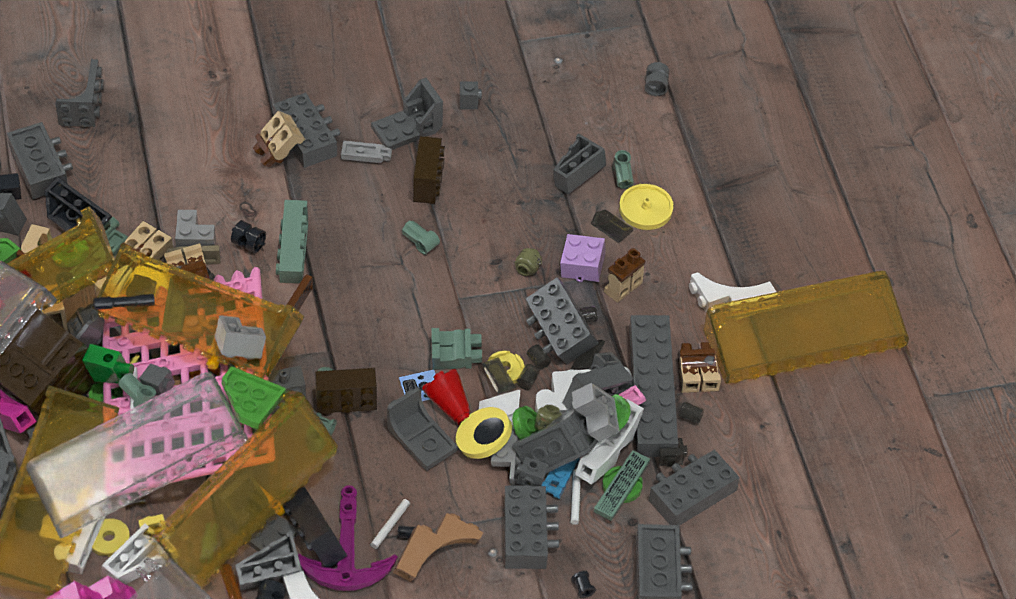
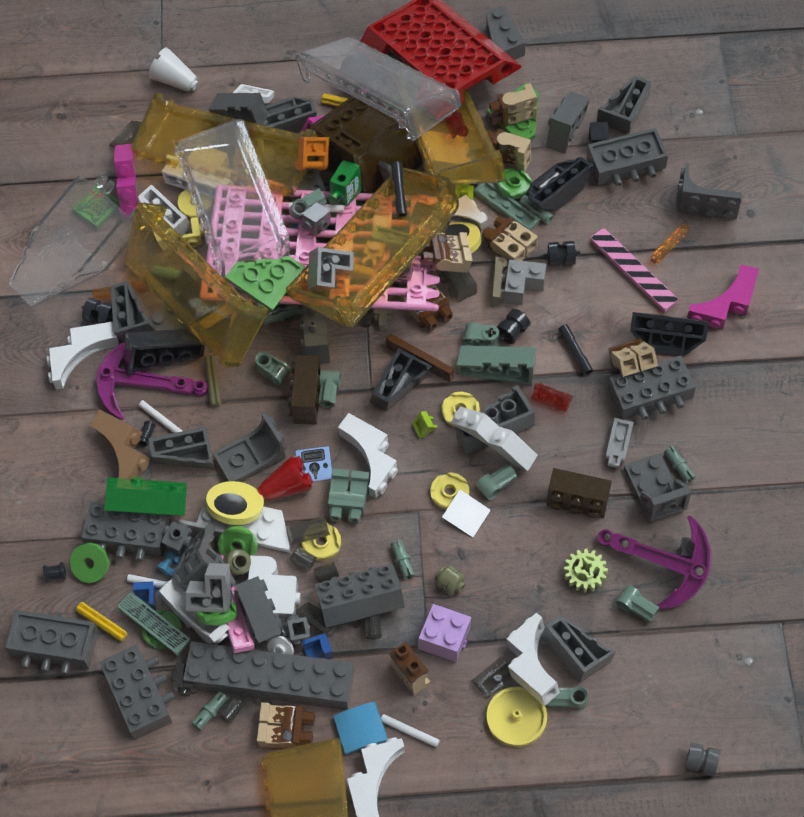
camera: 105 degrees right, 10 degrees up
none -> bright green tile [70,542,110,583]
none -> yellow axle [76,602,128,642]
none -> green brick [104,477,187,516]
none -> blue panel [133,581,156,611]
none -> dark grey wedge [148,426,215,469]
none -> sand green pin [191,691,228,731]
none -> olive axle [204,355,221,407]
none -> orange plate [295,137,329,170]
none -> blue panel [302,633,333,659]
none -> dark azure slope [334,702,388,755]
none -> white arch [338,413,398,499]
none -> black wedge [370,348,432,411]
none -> white bar [381,714,440,748]
none -> sand green pin [390,539,415,580]
none -> lime tile [412,411,438,439]
none -> light yellow tile [430,472,470,510]
none -> light yellow tile [442,392,480,427]
none -> white sticker [442,490,490,537]
none -> white arch [450,406,538,471]
none -> lime tile [455,183,474,201]
none -> dark grey wedge [456,385,535,455]
none -> sand green piece [463,322,500,346]
none -> white arch [507,613,560,706]
none -> clear red hinge [531,382,574,412]
none -> black wheel [543,241,580,266]
none -> black piece [558,324,593,376]
none -> yellowish green gear [564,549,608,593]
none -> bright pink tile [590,228,679,313]
none -> magenta piece [597,515,712,609]
none -> sand green piece [616,585,659,623]
none -> black wedge [630,312,709,356]
none -> clear orange axle [650,223,690,264]
none -> sand green pin [664,446,696,484]
none -> dark pink arch [687,264,759,329]

